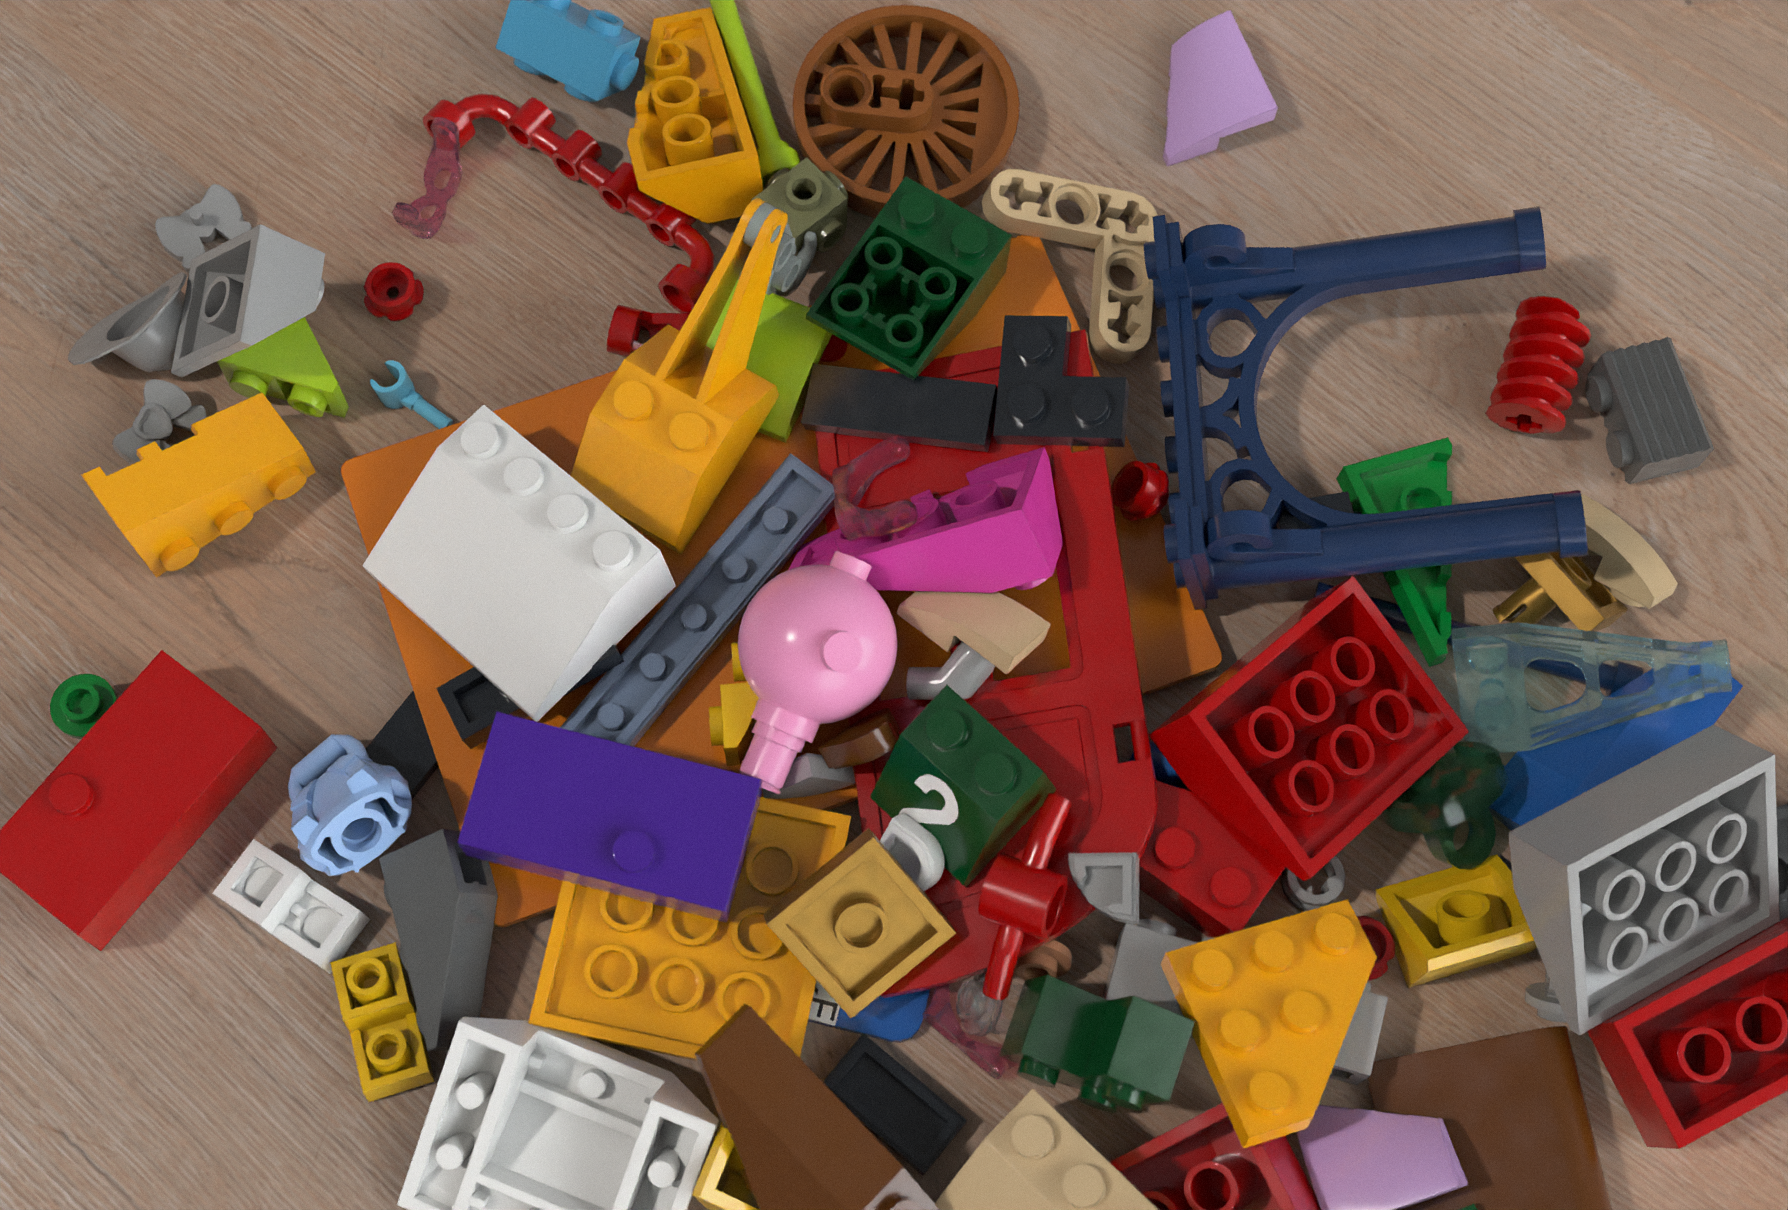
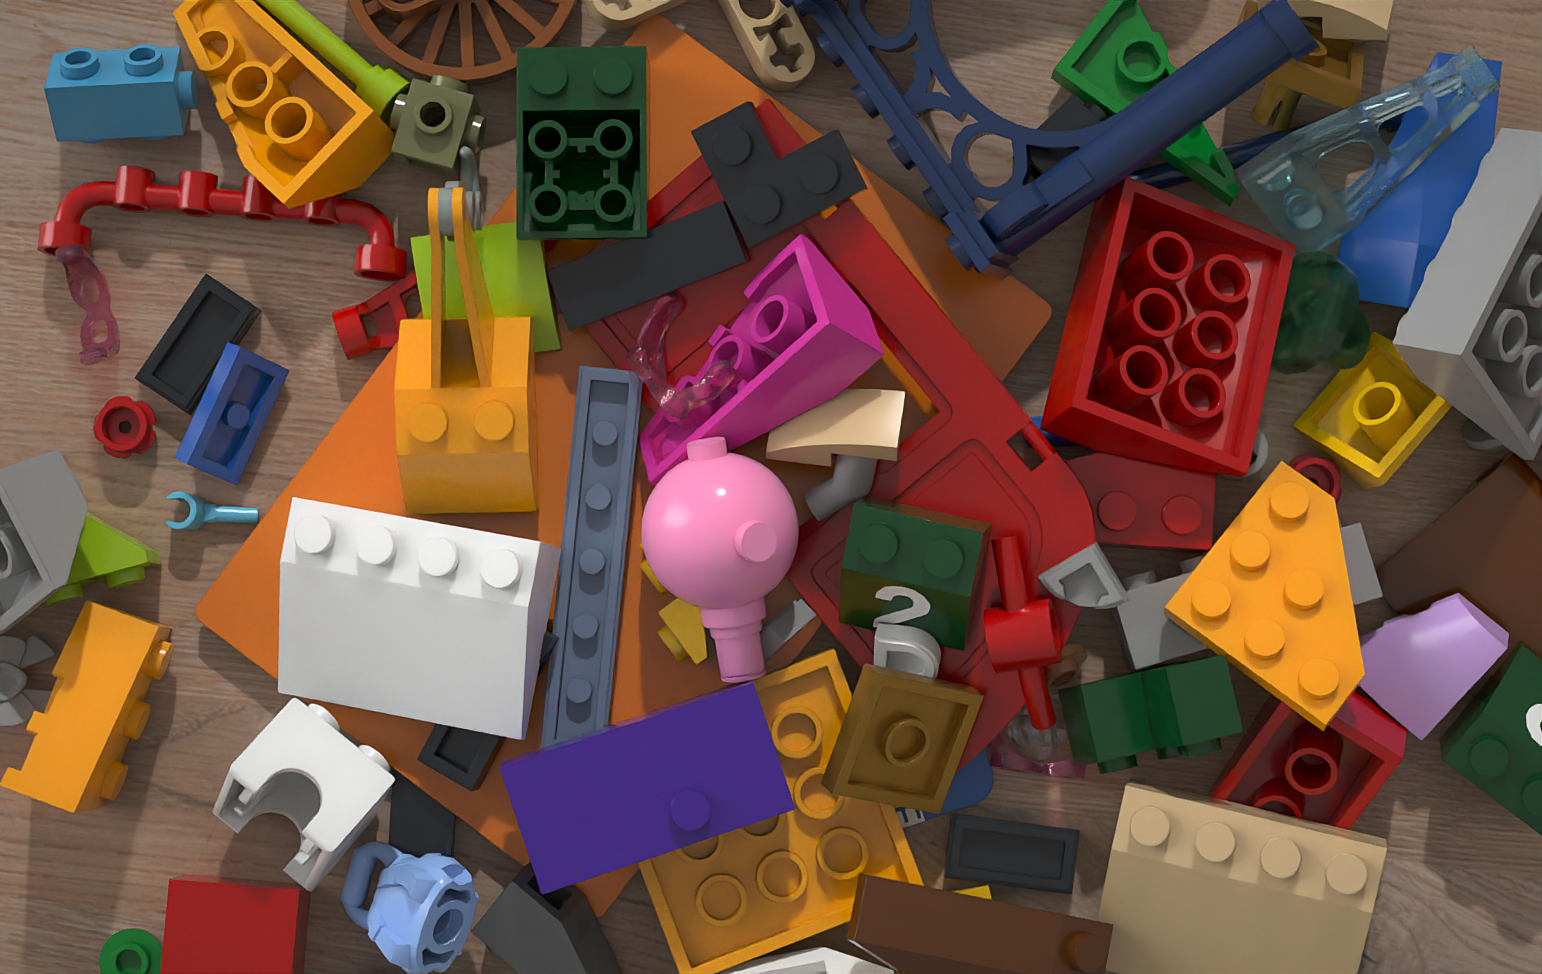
camera: 30 degrees left, 15 degrees up
reddish brown tile [819,708,901,769] -> none
red plate [1111,461,1169,521] -> none
none -> black tile [135,274,262,415]
none -> blue plate [174,342,290,486]
none -> white piece [212,698,395,891]

